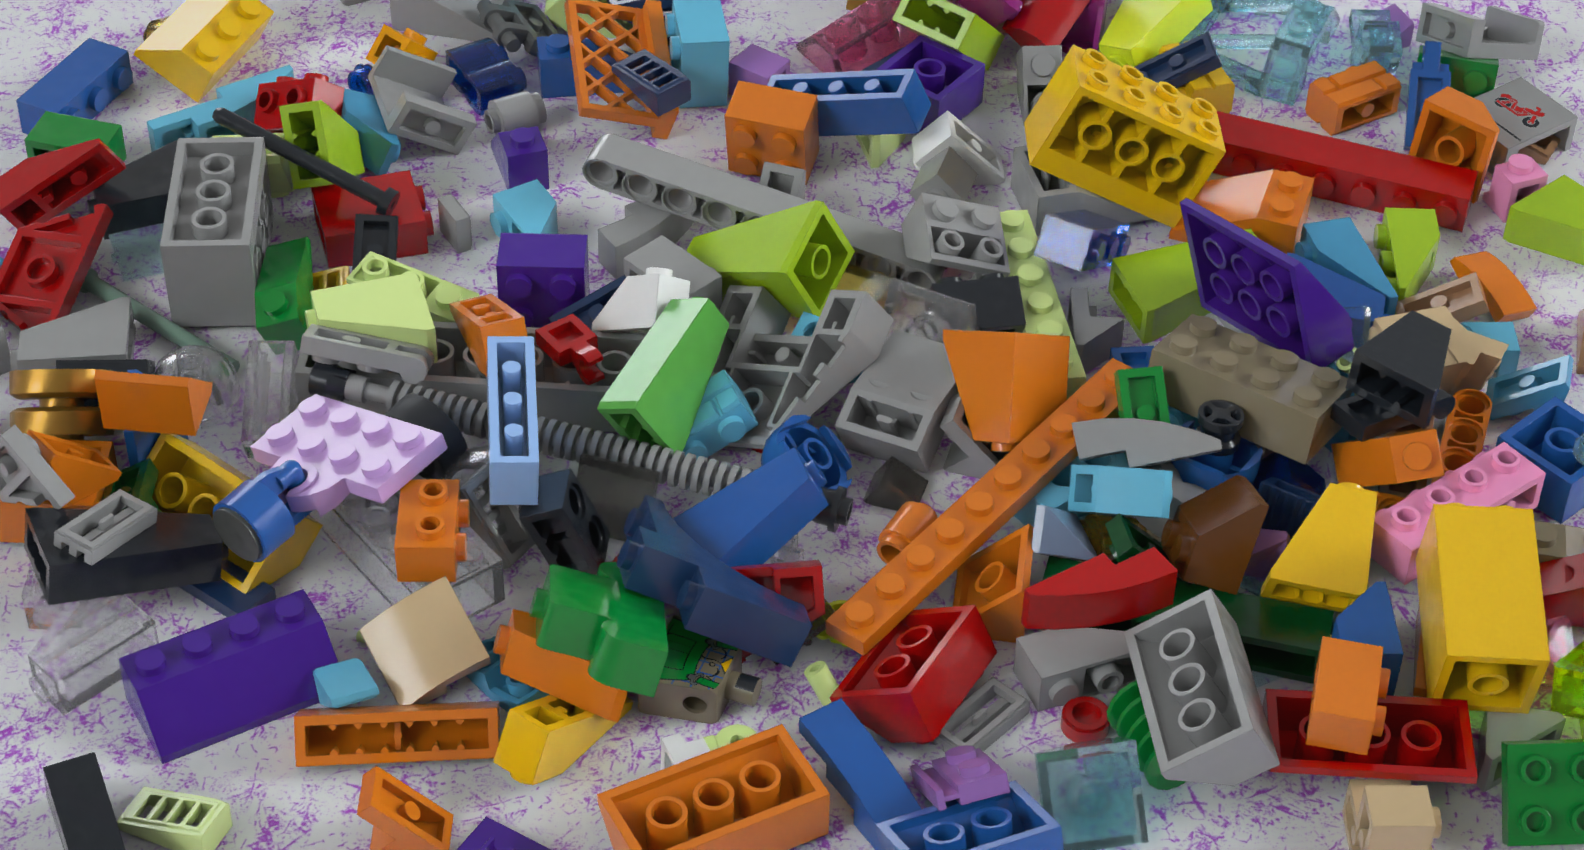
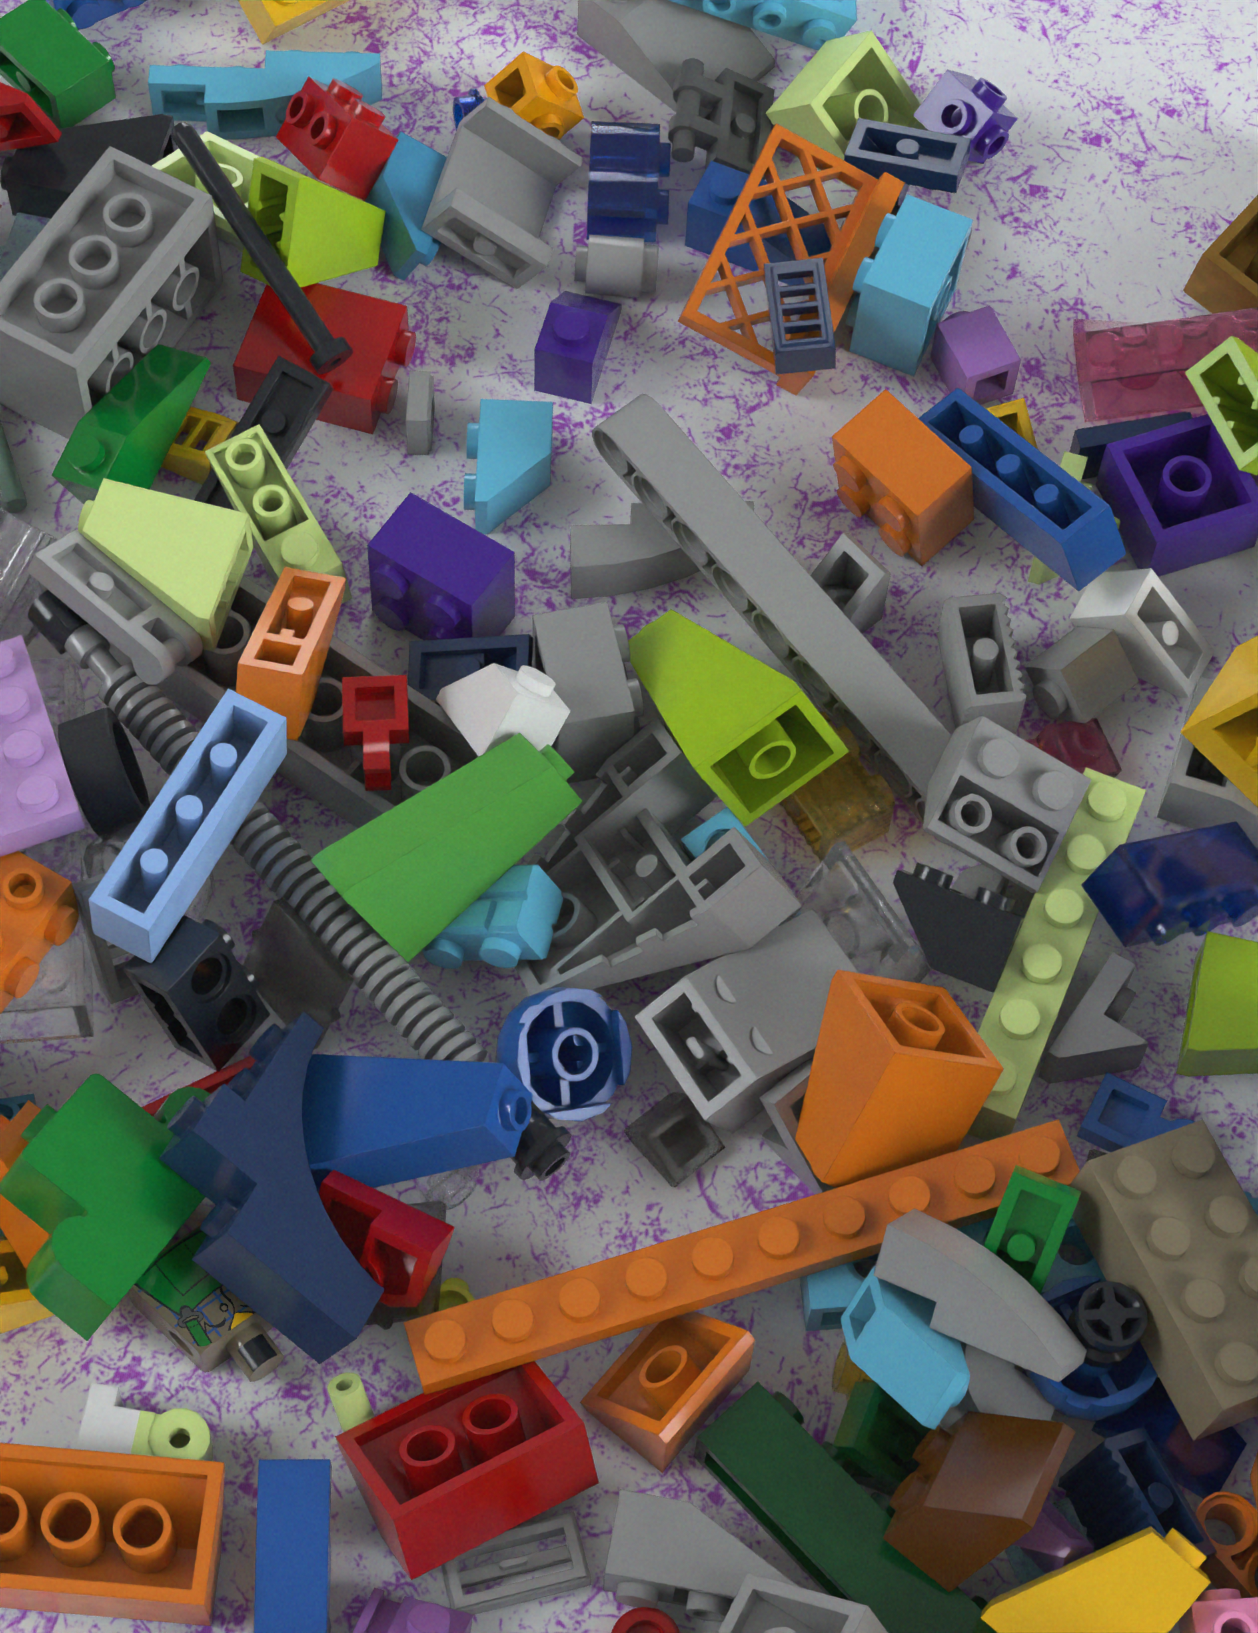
camera: 30 degrees right, 20 degrees up
orange brick [877,501,938,564] -> none
red slope [1021,547,1178,630] -> none
sand blue slope [1031,505,1097,561] -> none
none -> light grey brick [937,593,1027,734]

